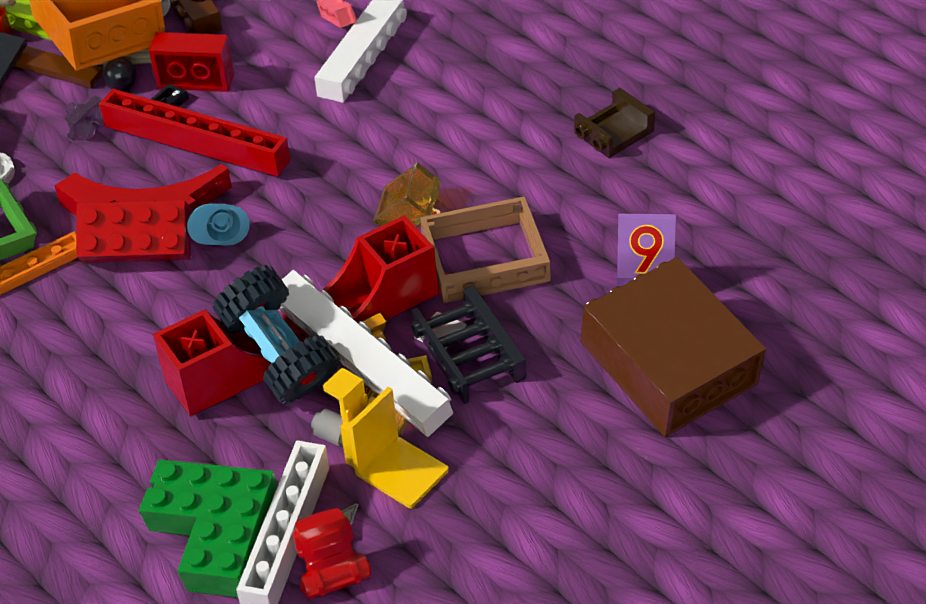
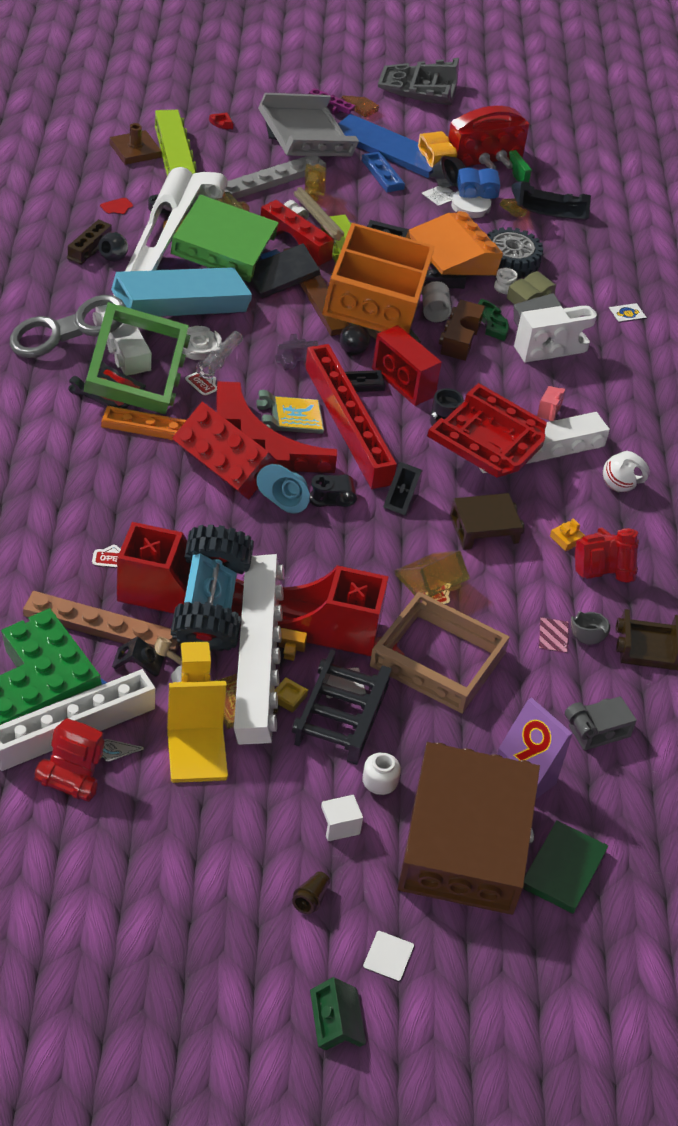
camera: 35 degrees right, 0 degrees up
none -> nougat plate [23,591,180,654]
none -> sticker [92,545,121,567]
none -> black bracket [112,636,164,677]
none -> tan hand [155,637,182,665]
none -> sticker [185,372,217,395]
none -> clear pin [196,331,243,380]
none -> flag [256,390,324,434]
none -> dark brown cone [292,871,330,914]
none -> black piece [310,474,357,507]
none -> dark green panel [310,977,366,1050]
none -> white panel [321,795,363,841]
none -> white head [363,752,401,795]
none -> white sticker [363,931,414,981]
none -> black slope [383,462,423,515]
none -> red wedge [427,383,547,478]
none -> black wheel [430,388,464,426]
none -> dark brown panel [450,493,524,550]
none -> dark green tile [523,820,609,914]
none -> clear pink sticker [539,617,568,652]
none -> light orange tile [550,518,585,551]
none -> dark grey hinge [565,696,637,751]
none -> dark grey hair [571,611,611,645]
none -> red piece [575,527,639,582]
none -> white helmet [603,451,650,492]

